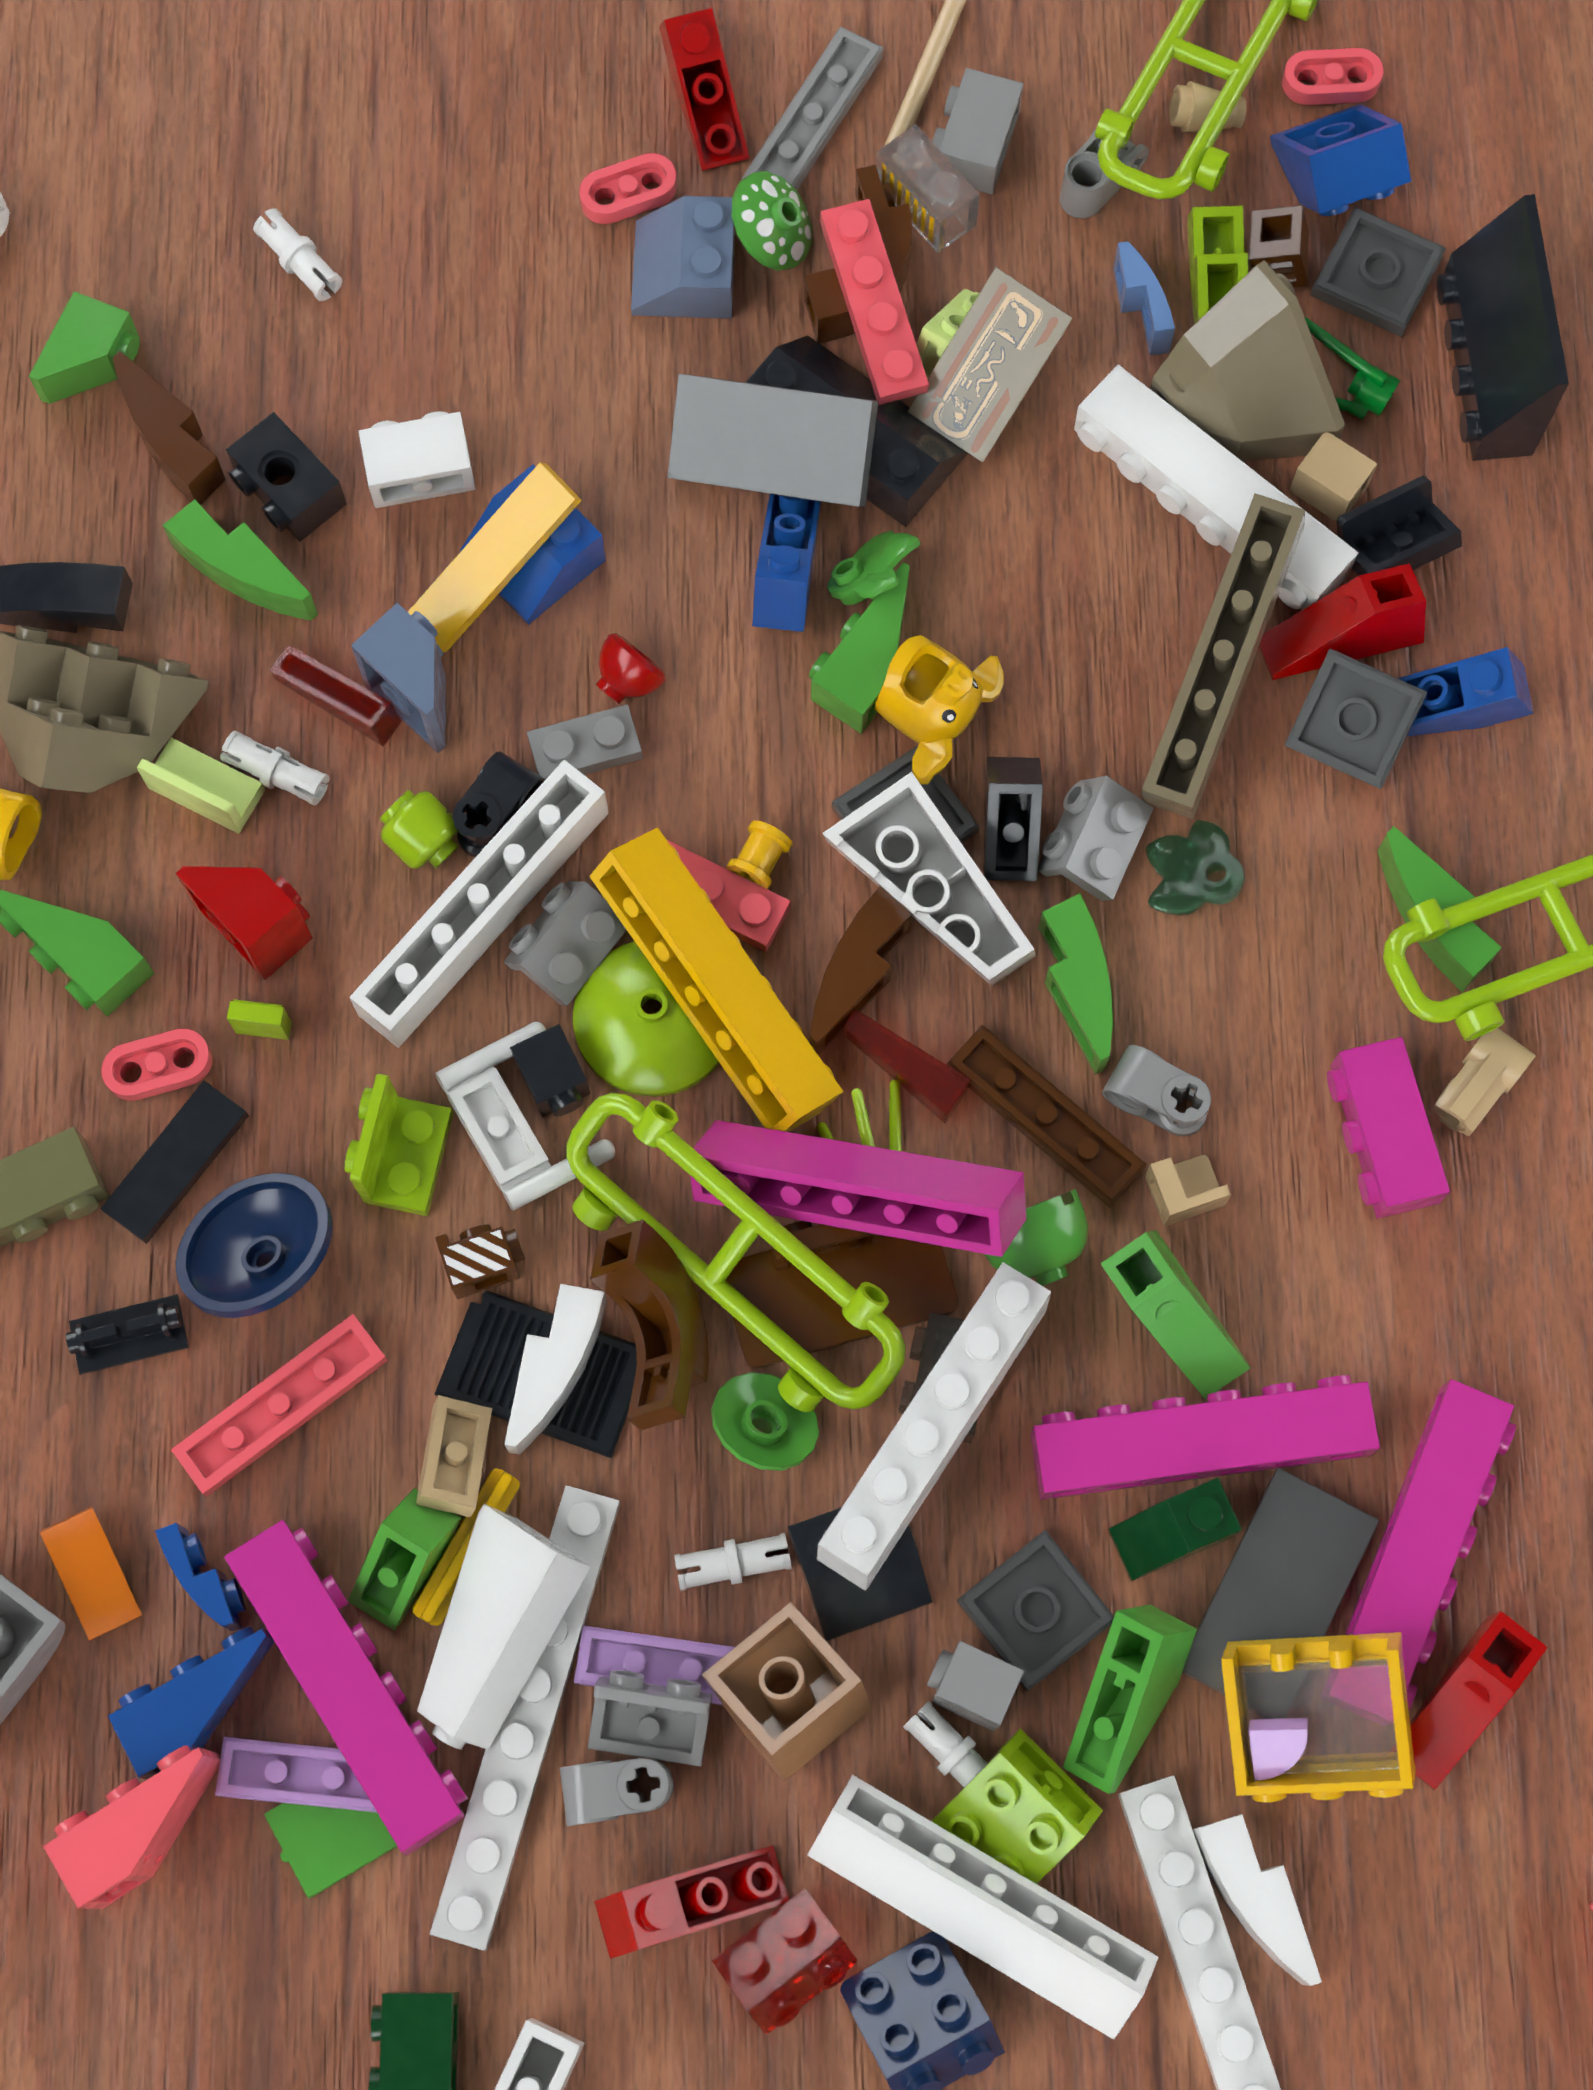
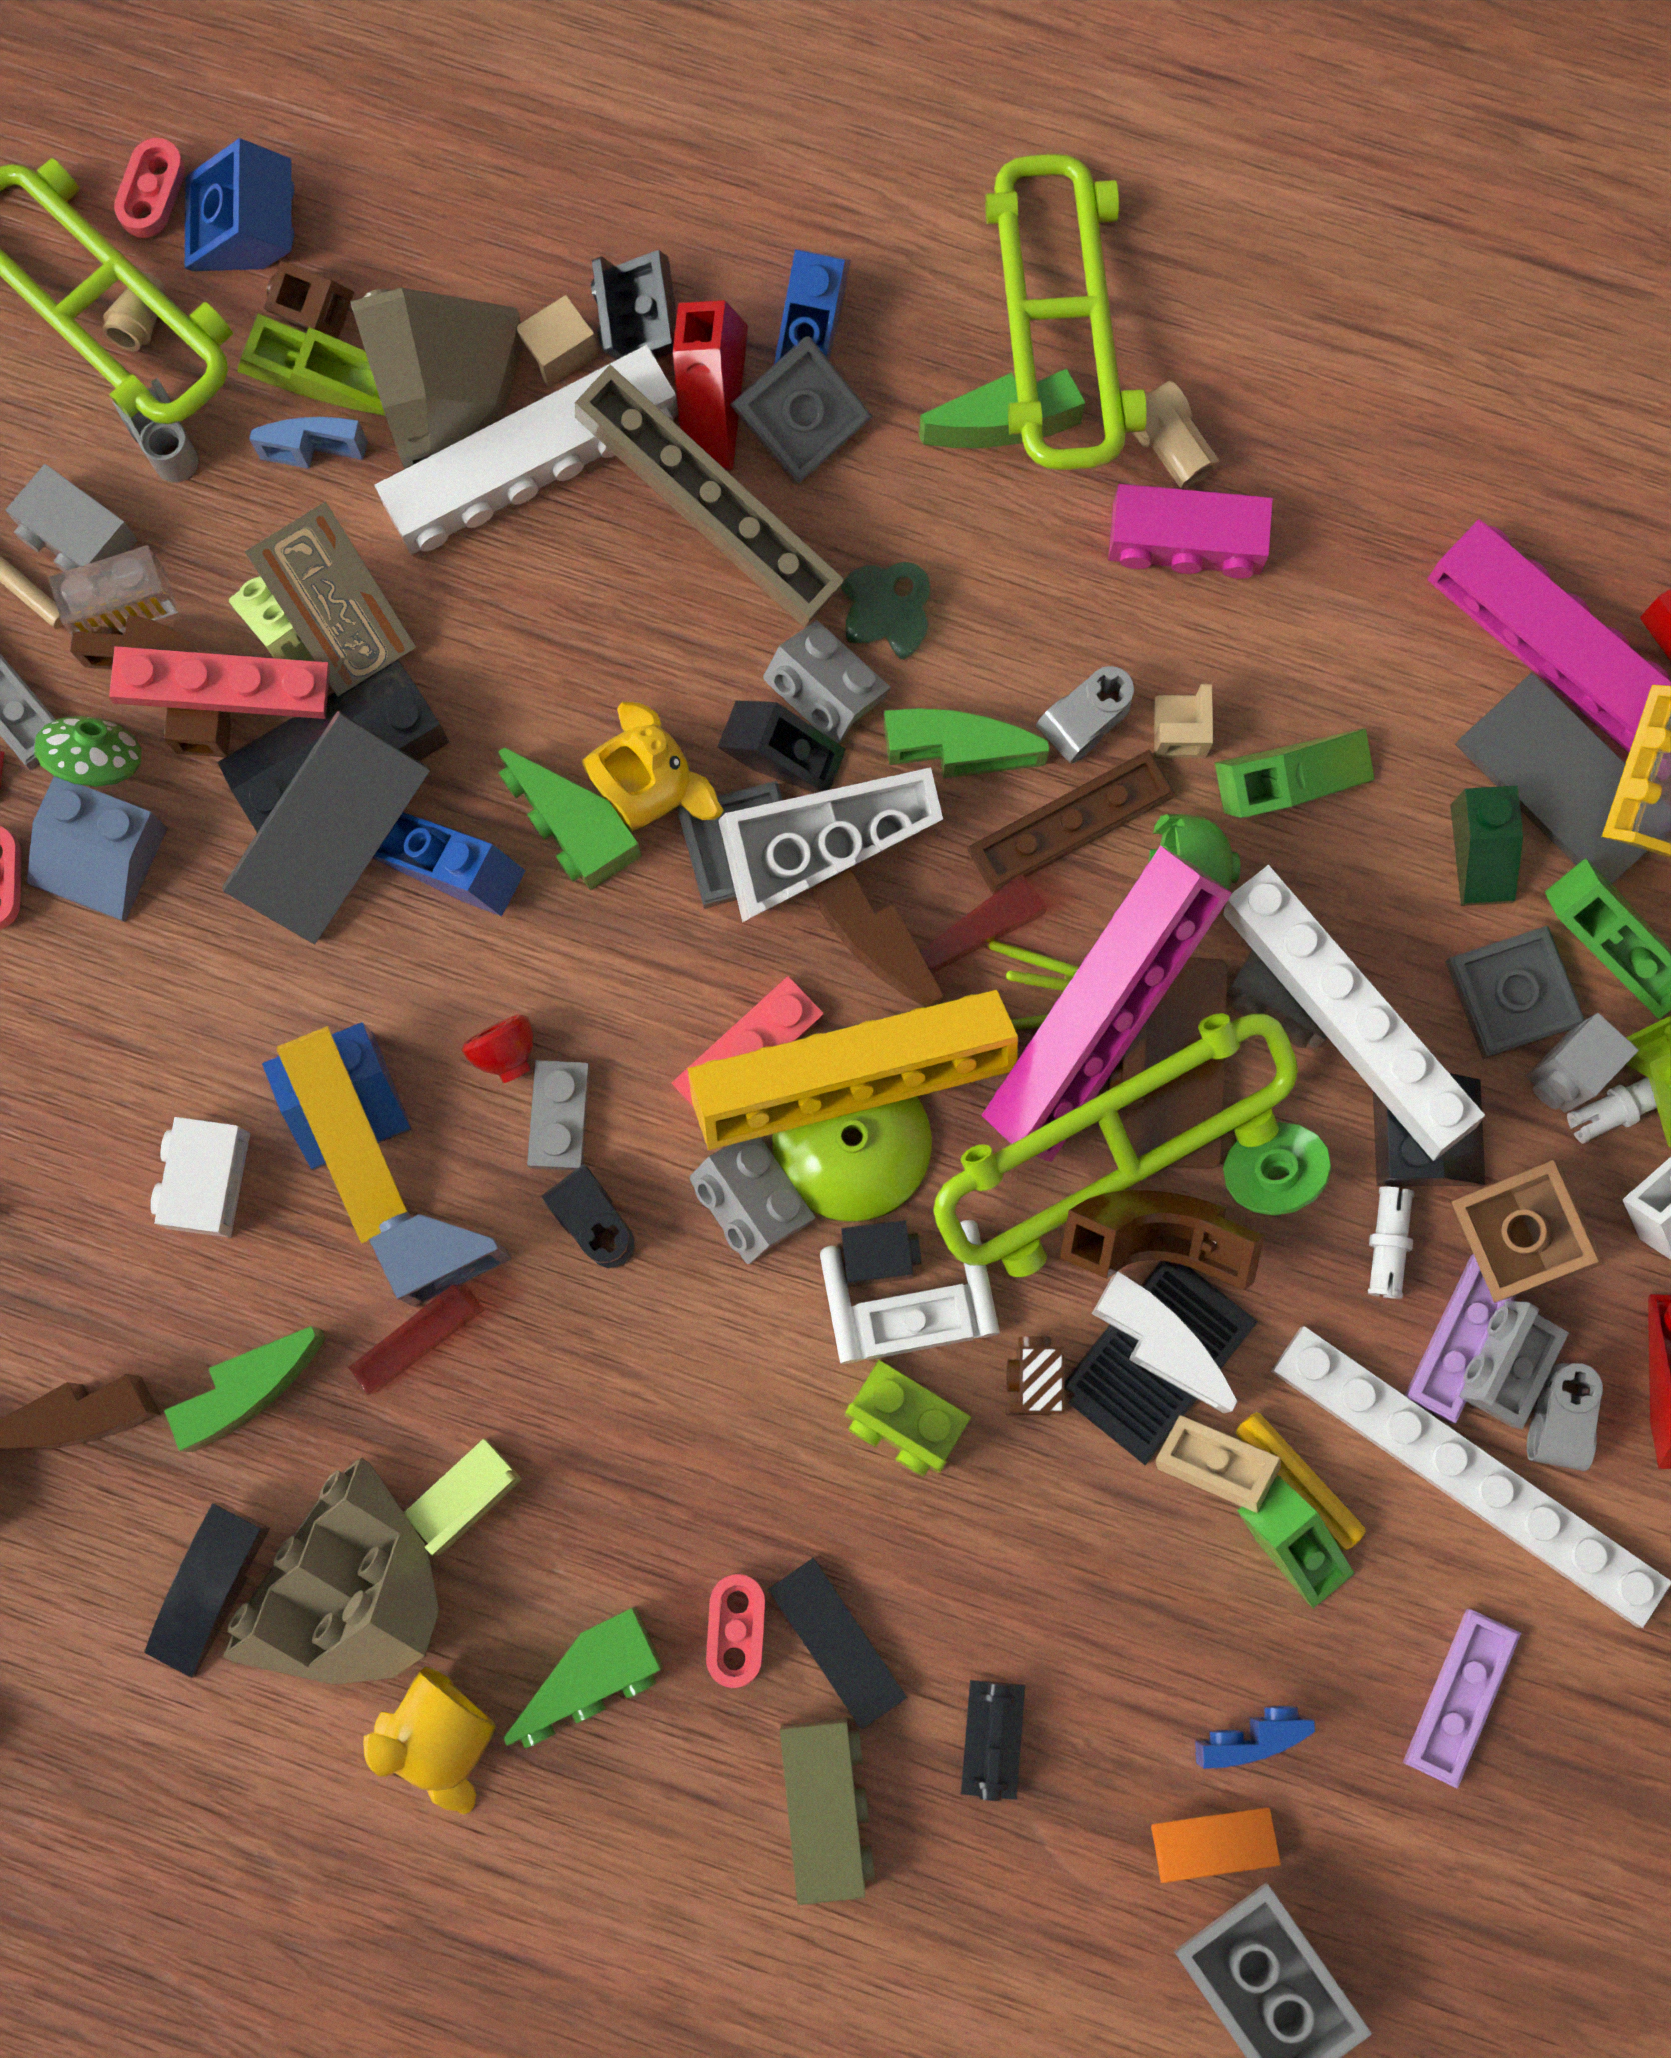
camera: 70 degrees left, 5 degrees up
coral slope [43,1745,221,1909] -> none
blue slope [108,1627,275,1779] -> none
coral plate [171,1314,388,1497] -> none
red slope [175,866,313,980] -> none
dark blue dish [176,1173,333,1318] -> none
white pin [220,730,330,806] -> none
dark pink brick [224,1519,468,1856] -> none
black brick [226,412,347,542] -> none
lime tile [227,999,292,1040] -> none
bright green piece [264,1803,398,1899] -> none
white brick [349,760,608,1048] -> none
lime head [380,790,458,869] -> none
white slope [417,1504,591,1750] -> none
yellow bush [726,820,793,889] -> none
bright green plate [827,531,921,605] -> none
dark pink brick [1030,1375,1380,1500] -> none
green plant [1305,317,1401,420] -> none
dark grey tile [1310,207,1446,337] -> none
black slope [1436,194,1569,461] -> none

